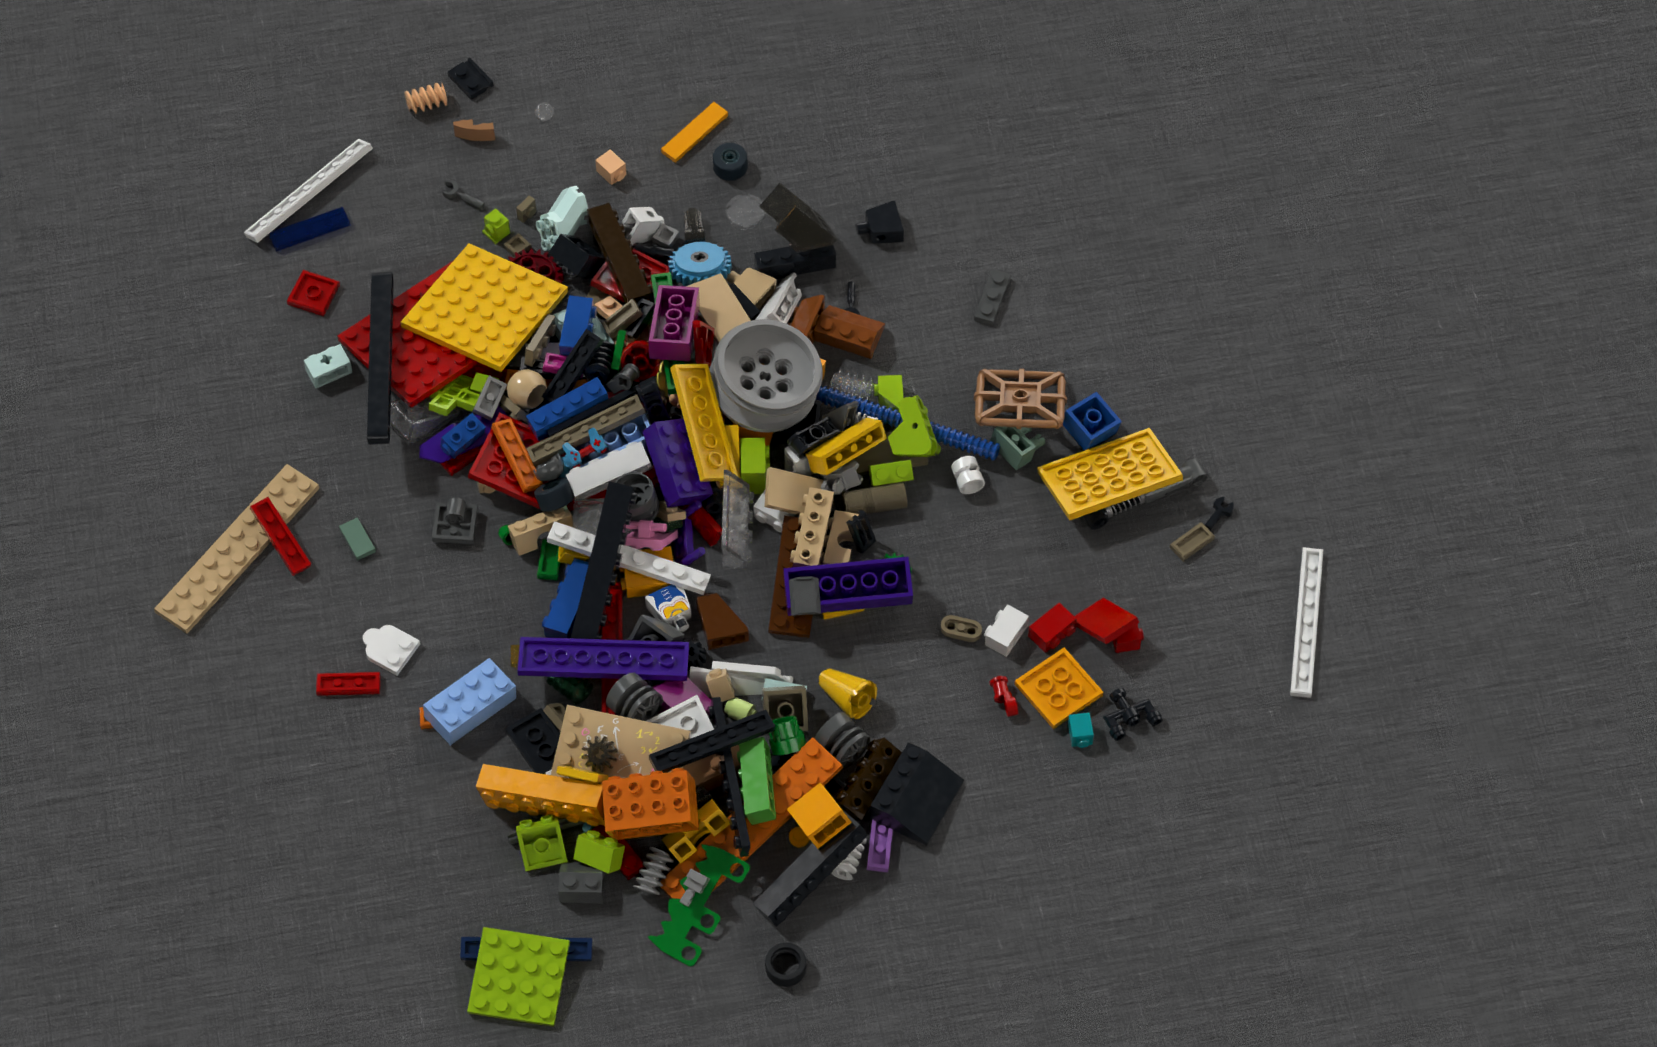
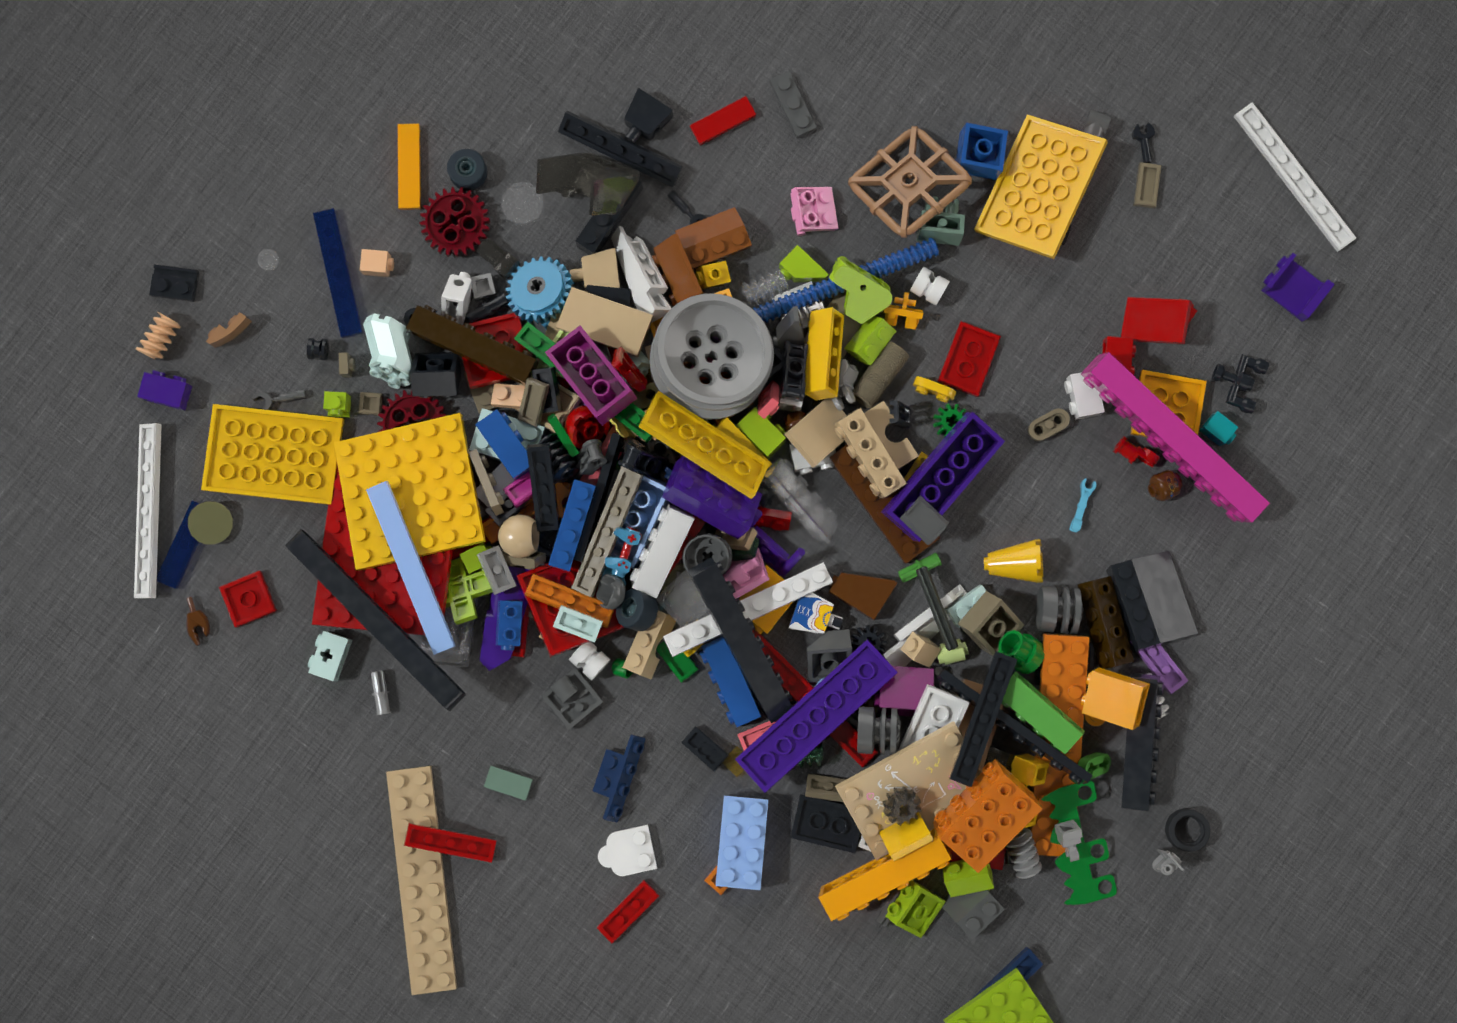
camera: 45 degrees left, 25 degrees up
none -> dark purple brick [137,370,192,411]
none -> reddish brown hand [186,597,210,646]
none -> olive tile [188,501,233,544]
none -> yellow plate [201,404,344,505]
none -> black wheel [307,338,329,361]
none -> clear blue tile [313,208,363,338]
none -> light blue tile [366,481,456,655]
none -> light grey axle [371,670,391,715]
none -> dark red gear [419,187,491,258]
none -> light aqua plate [553,605,603,643]
none -> black plate [558,111,683,187]
none -> white wheel [569,641,611,680]
none -> dark blue bracket [592,734,645,823]
none -> black plate [681,726,729,772]
none -> red tile [690,96,756,146]
none -> yellow brick [695,261,731,290]
none -> coral plate [758,380,779,419]
none -> bright pink plate [790,187,839,236]
none -> light orange hips [883,292,923,330]
none -> bright green axle [898,553,942,582]
none -> yellow plate [913,376,956,403]
none -> pearl dark grey axle [916,566,958,651]
none -> red tile [937,321,1001,397]
none -> medium azure piece [1069,478,1096,532]
none -> bright green beam [1078,752,1111,779]
none -> dark pink brick [1081,352,1270,523]
none -> reddish brown head [1148,470,1183,501]
none -> light grey hinge [1152,849,1184,875]
none -> dark purple panel [1261,253,1335,322]

